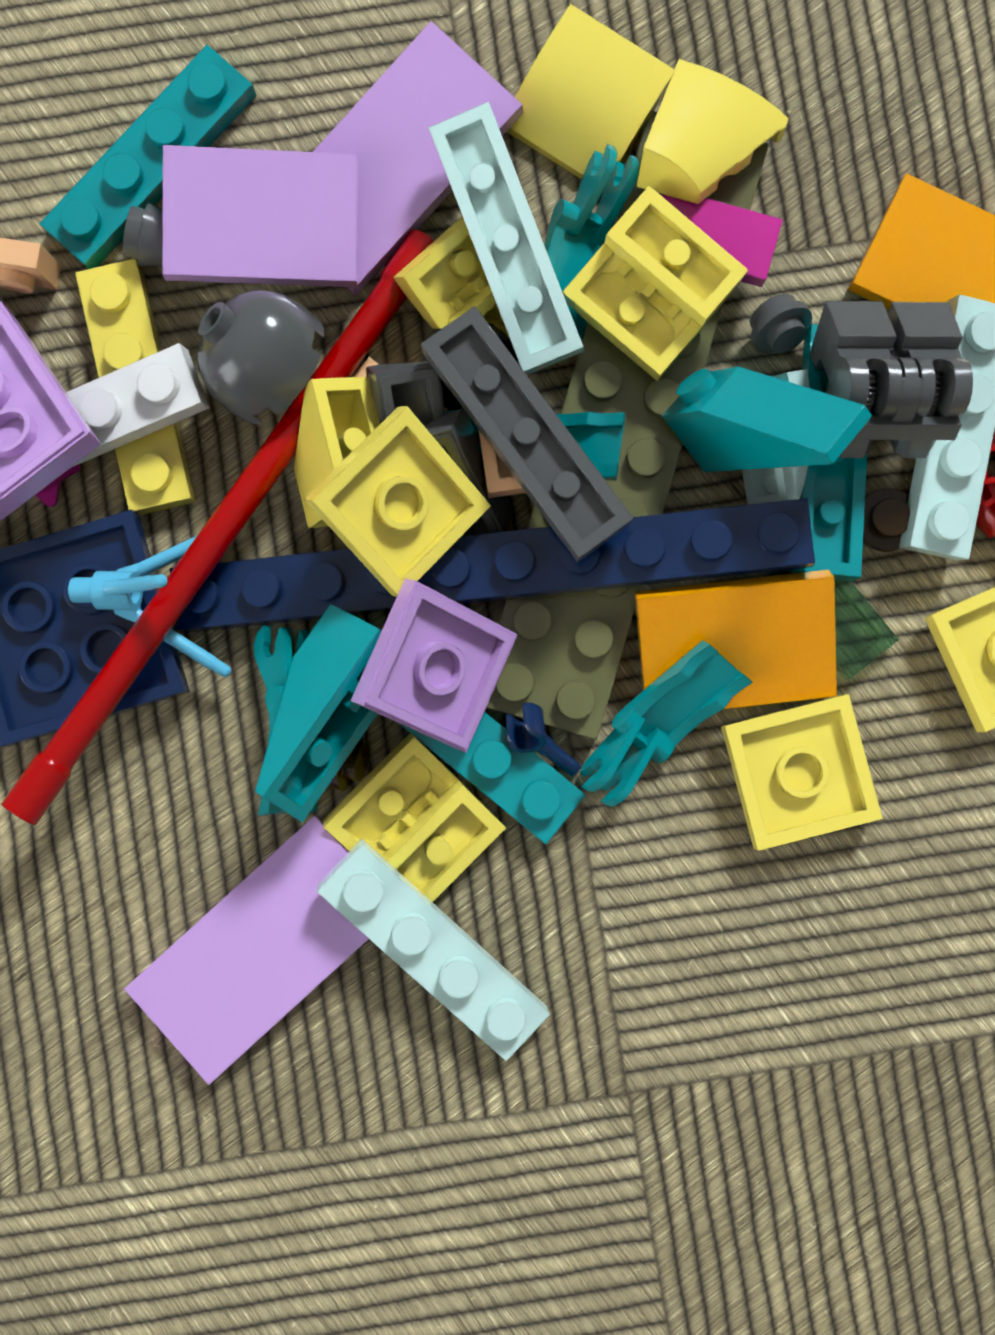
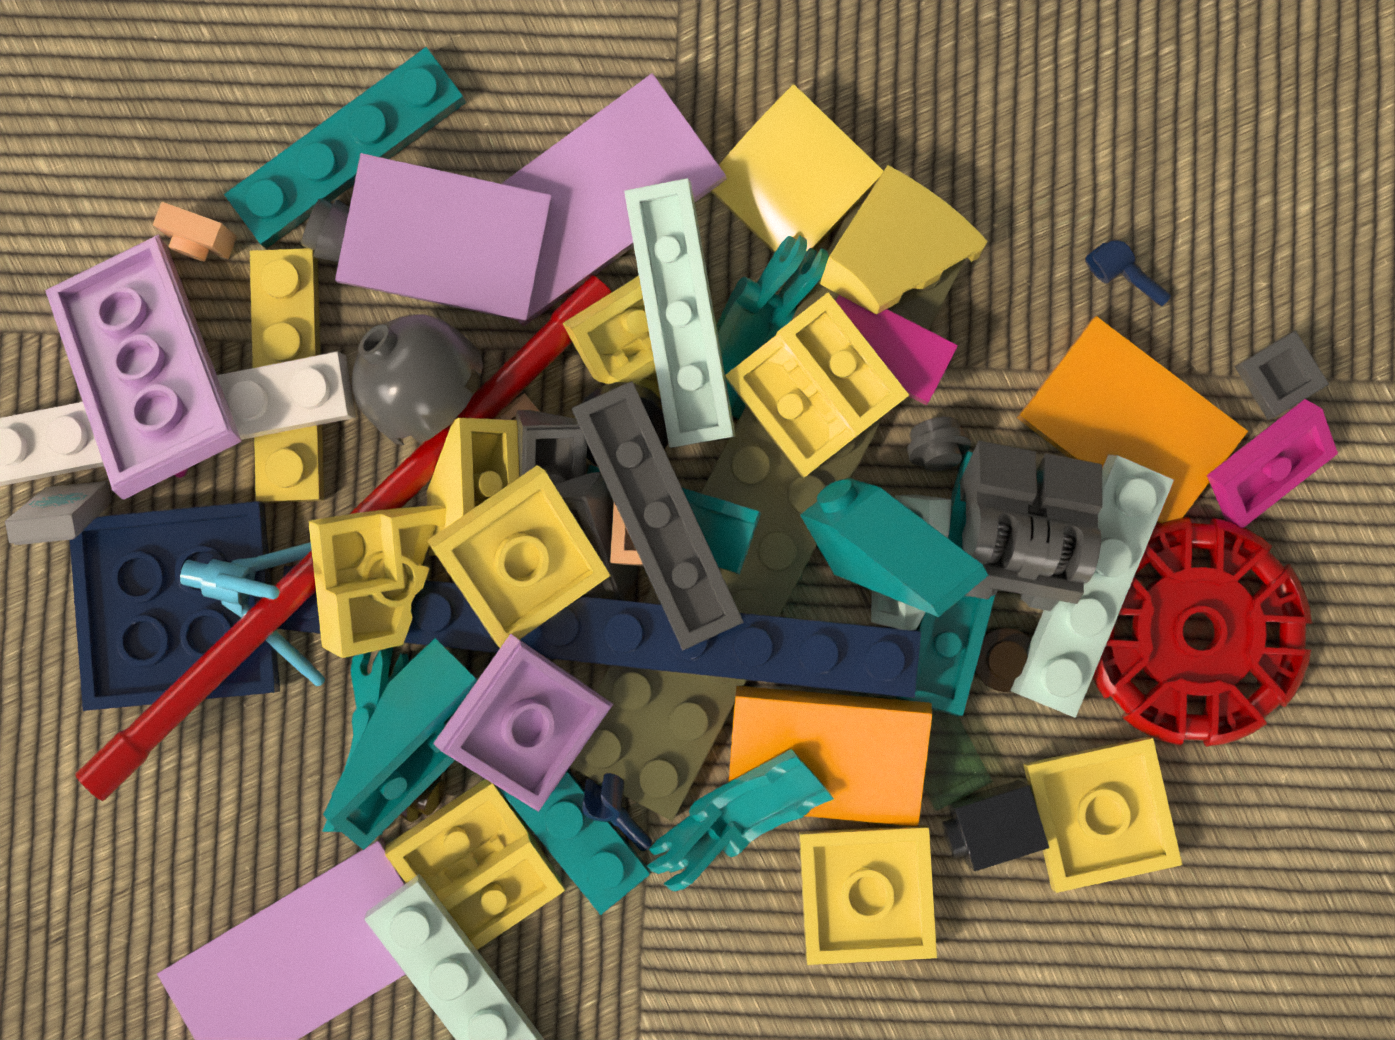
camera: 10 degrees right, 0 degrees up
none -> light yellow slope [309,505,446,658]
none -> black brick [942,780,1049,871]
none -> dark blue hand [1085,240,1171,307]

